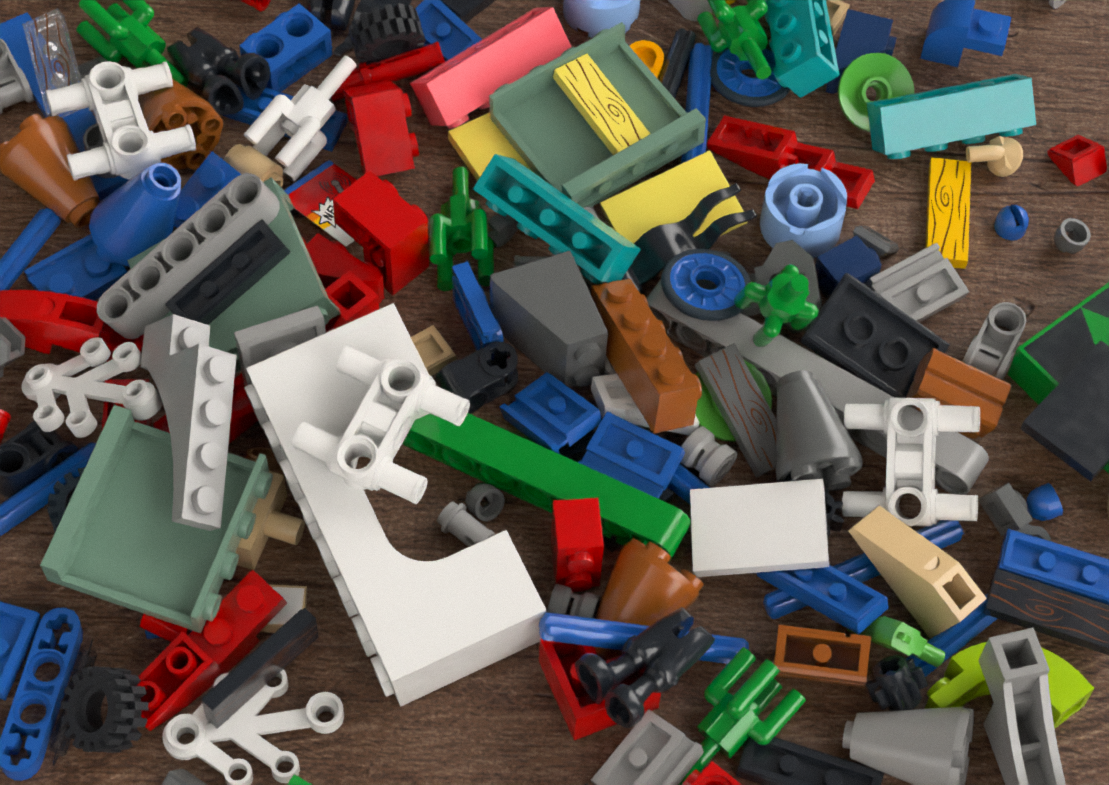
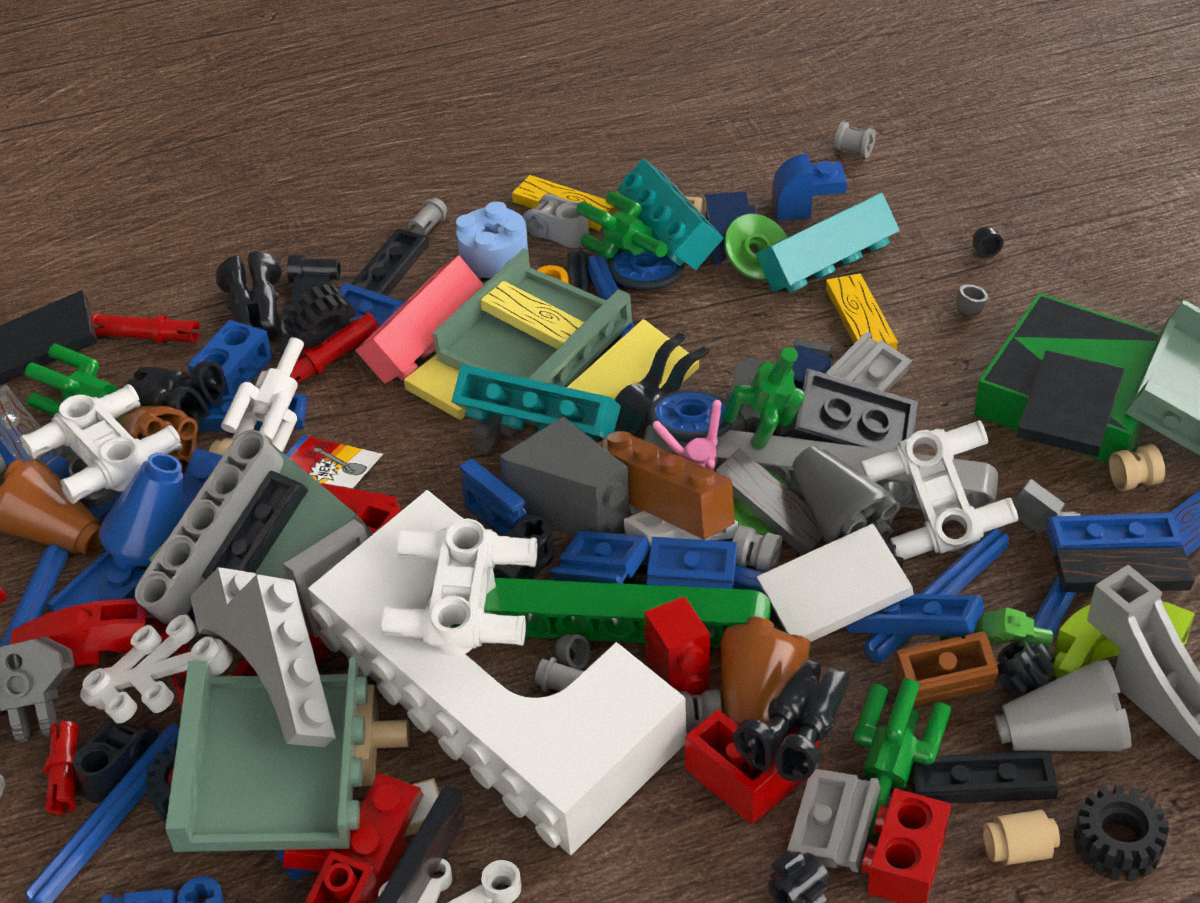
camera: 15 degrees left, 15 degrees down
red brick [333,170,429,295] -> none
red brick [342,80,419,176] -> none
green plant [429,167,494,291] -> none
blue axle [539,612,749,664] -> none
red slope [707,115,875,210] -> none
light blue brick [760,164,847,258] -> none
tan slope [848,505,987,639] -> none
dark orange brick [906,348,1011,439] -> none
light grey piece [962,302,1026,380] -> none
tan plate [966,136,1023,177] -> none
blue hinge [994,204,1029,241] -> none
blue hinge [1026,483,1063,521] -> none
red slope [1047,134,1107,186] -> none
none -> bright pink plant [652,400,721,471]

